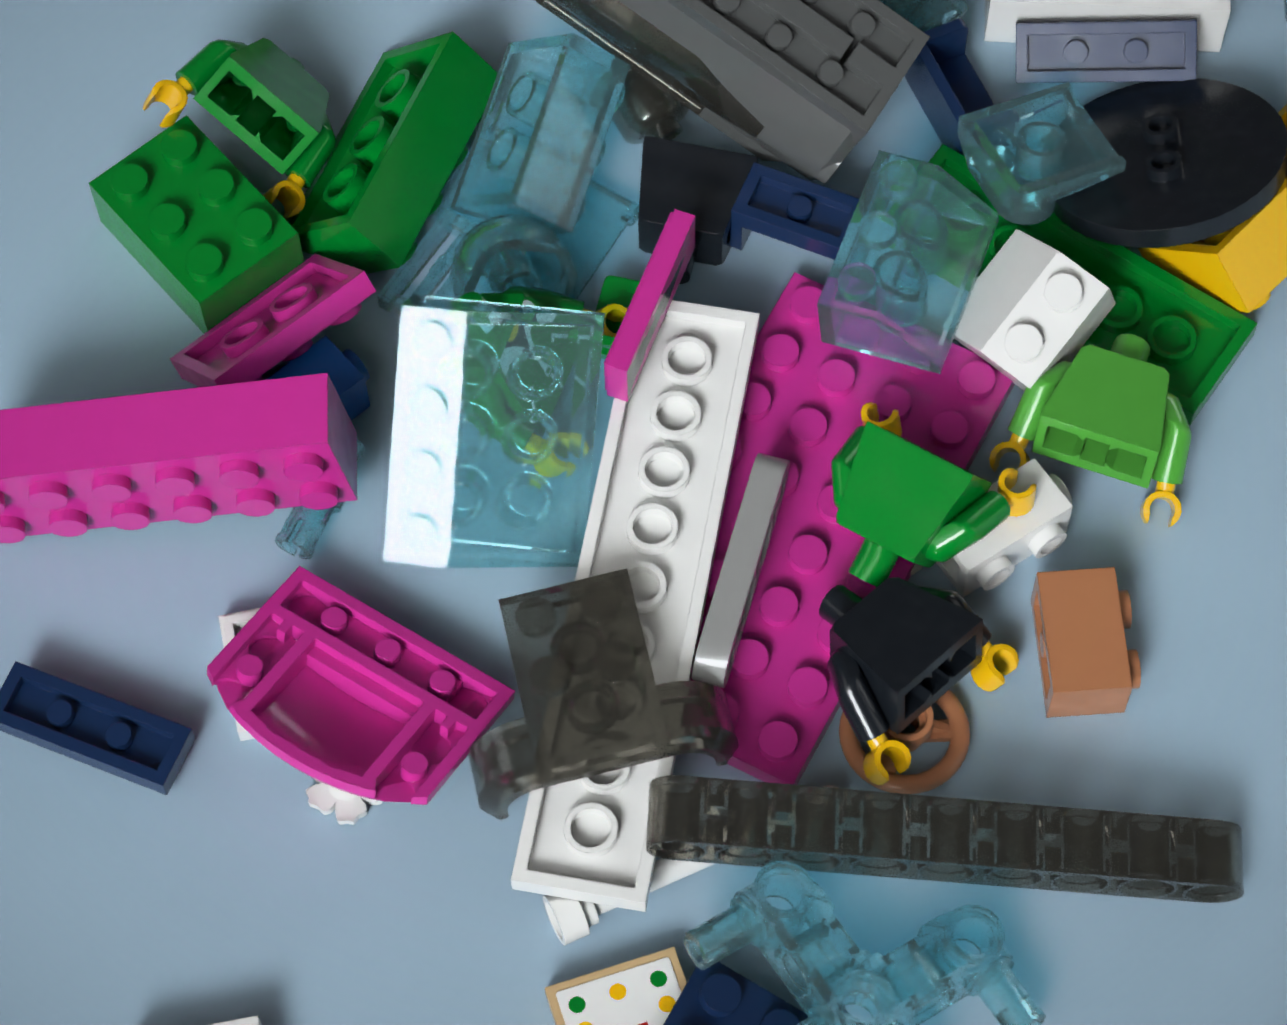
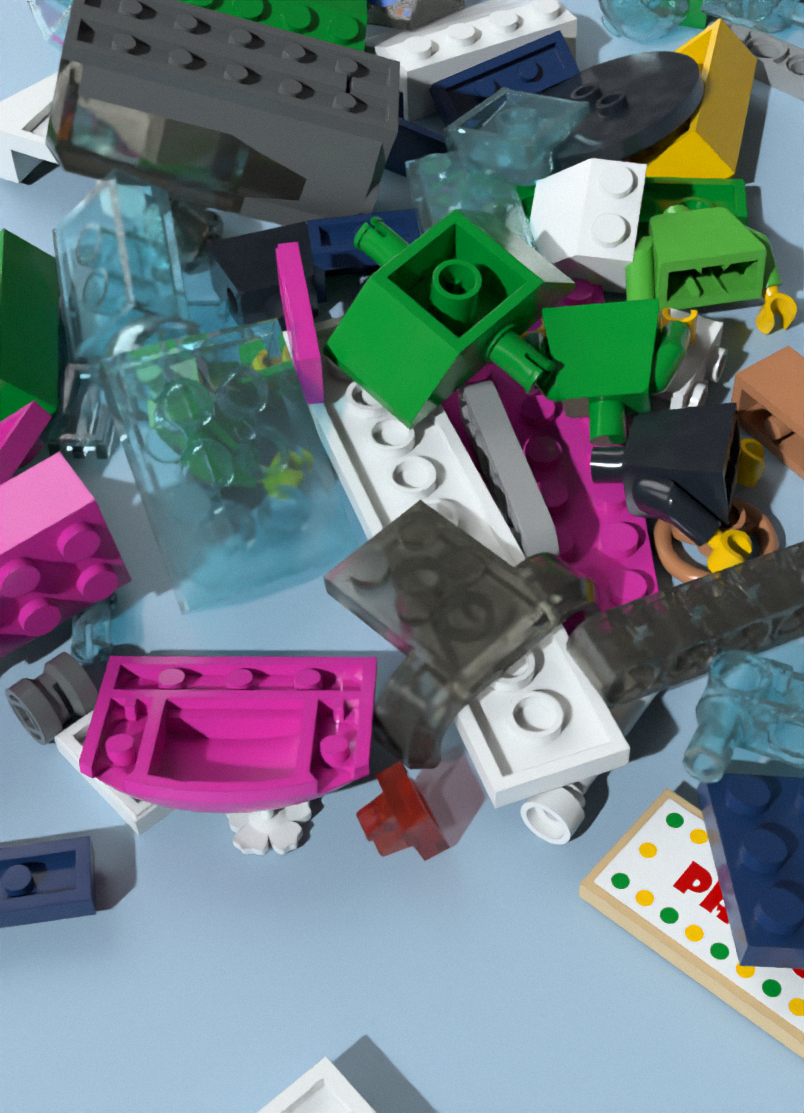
camera: 30 degrees left, 15 degrees down
none -> dark grey wheel [5,652,99,745]
none -> green slope [323,208,576,430]
none -> clear red tile [356,761,450,861]

